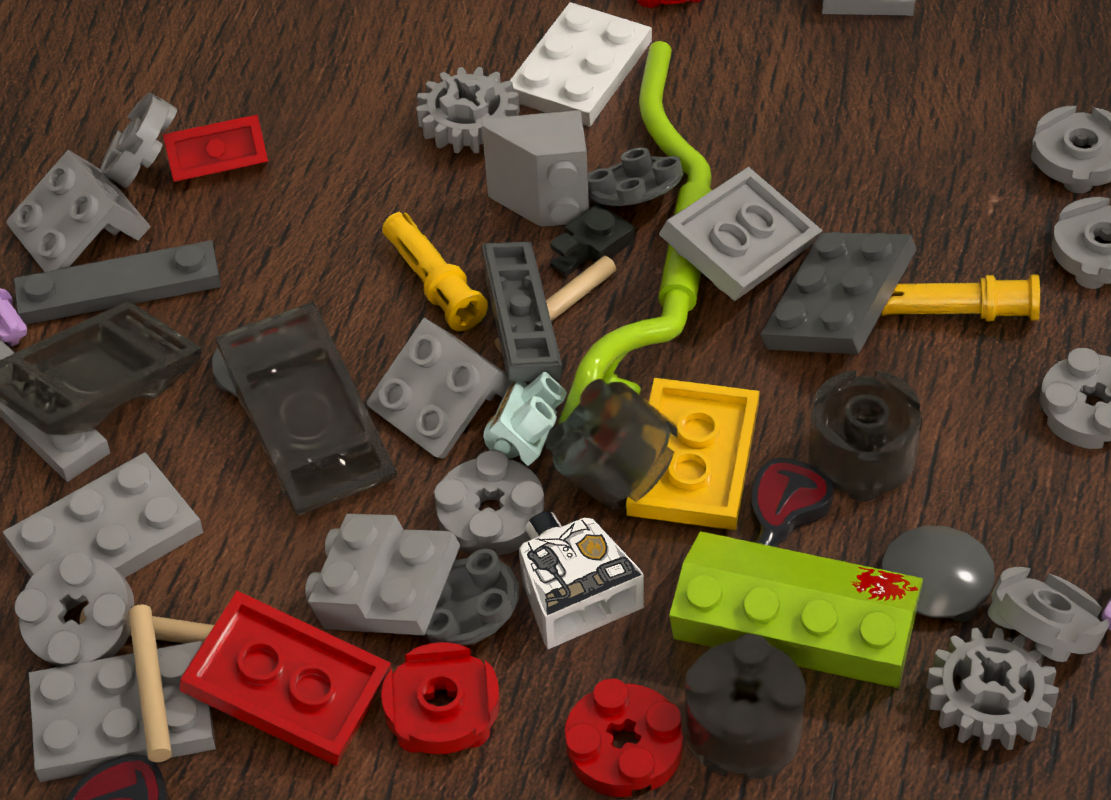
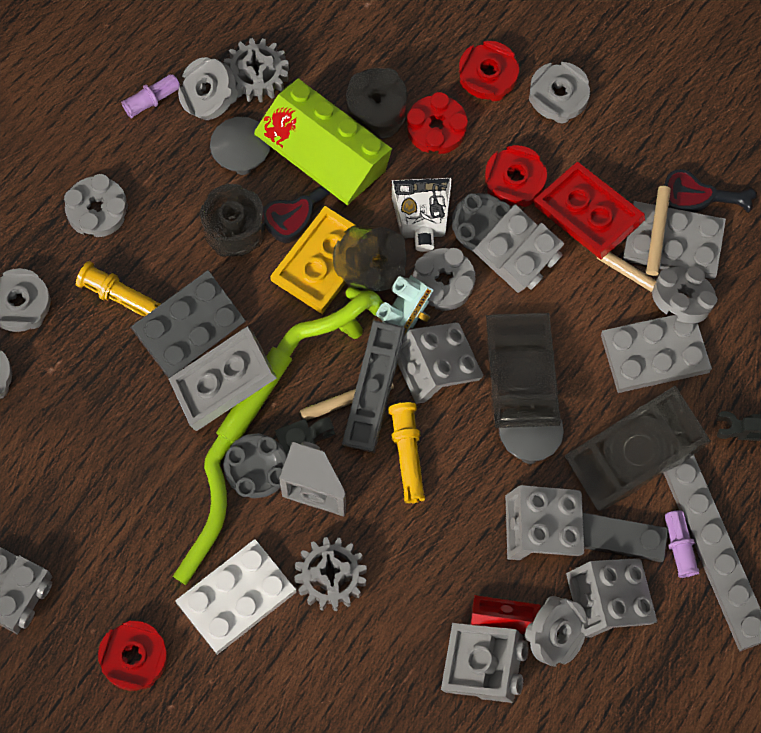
camera: 160 degrees left, 20 degrees up
none -> light grey plate [441,623,528,703]
none -> light grey bracket [505,485,584,560]

